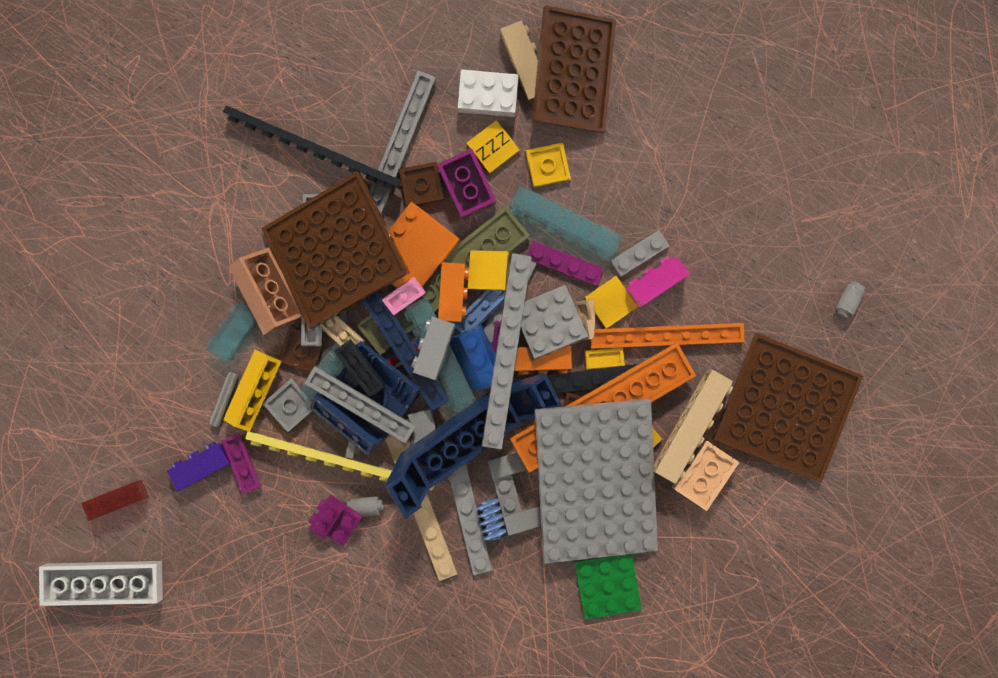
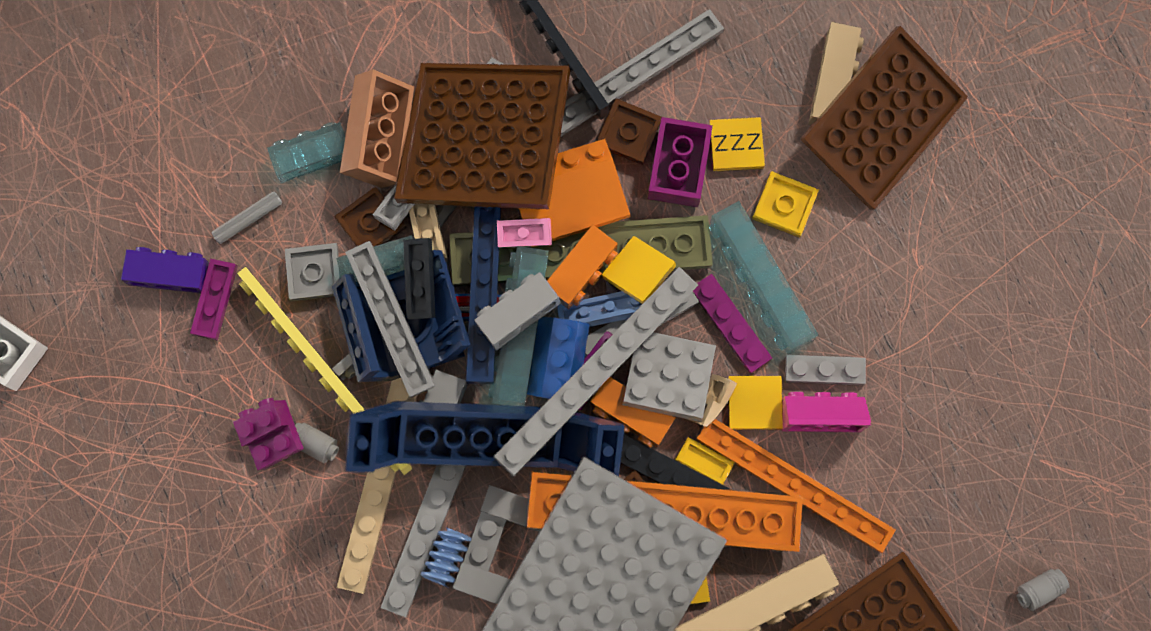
camera: 35 degrees right, 10 degrees down
clear red brick [81,480,149,521] -> none
yellow brick [223,350,282,432] -> none
white brick [458,70,518,117] -> none

